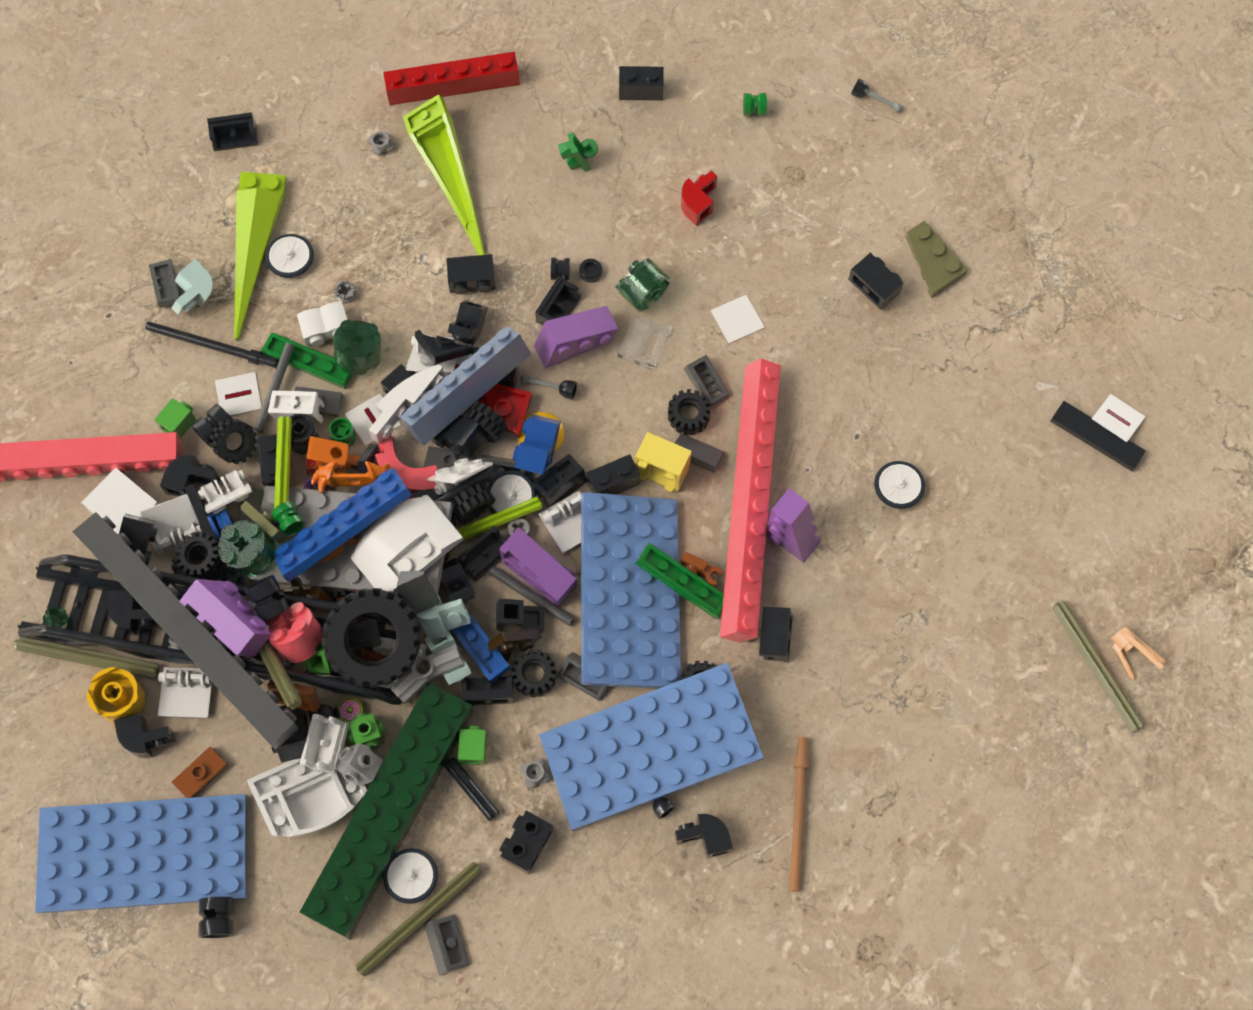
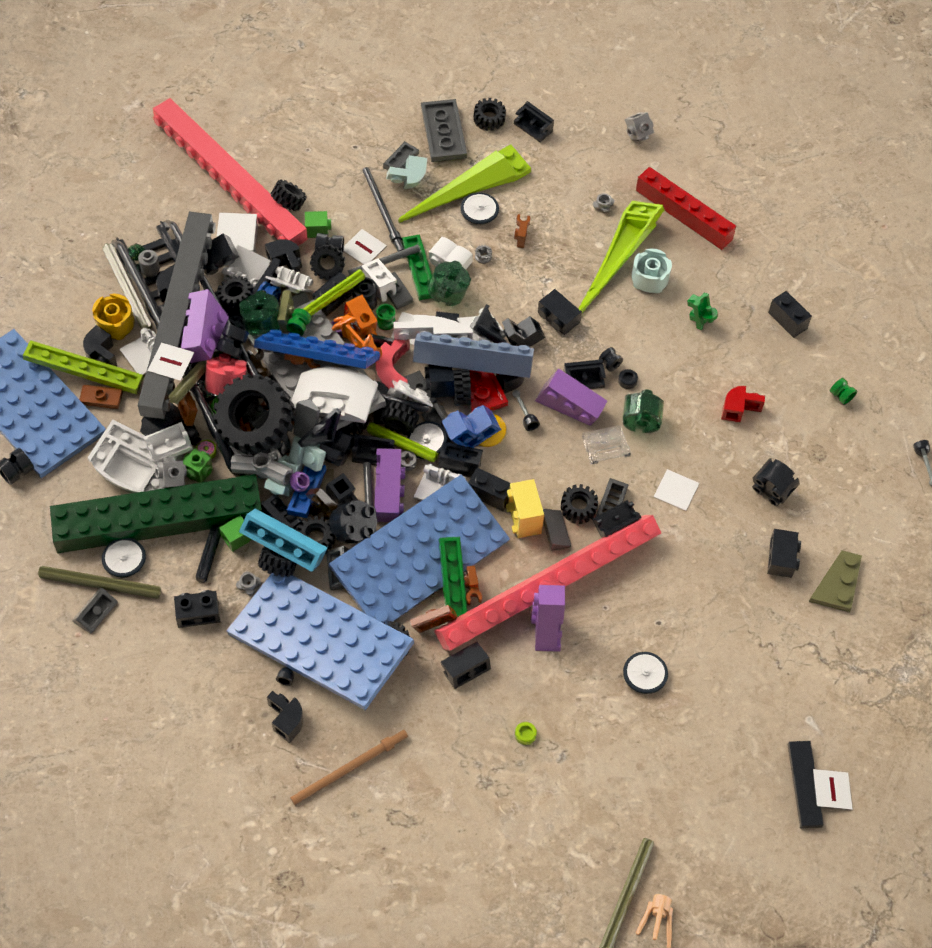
camera: 50 degrees right, 10 degrees down
none -> lime plate [23,340,143,394]
none -> light grey brick [138,250,160,277]
none -> white sticker [147,343,194,381]
none -> medium azure brick [239,509,327,572]
none -> black tyre [258,546,297,577]
none -> black tyre [271,179,307,211]
none -> medium lavender plate [290,472,310,492]
none -> black tile [298,408,341,447]
none -> black brick [329,500,377,544]
none -> dark orange plate [410,605,457,633]
none -> dark grey plate [421,99,467,162]
none -> black tyre [473,97,506,131]
none -> dark orange plate [514,214,531,248]
none -> lime tile [515,722,537,745]
none -> black hinge [592,500,642,537]
none -> light grey brick [625,112,654,141]
none -> light aqua brick [632,249,672,293]
none -> black brick [752,458,800,506]

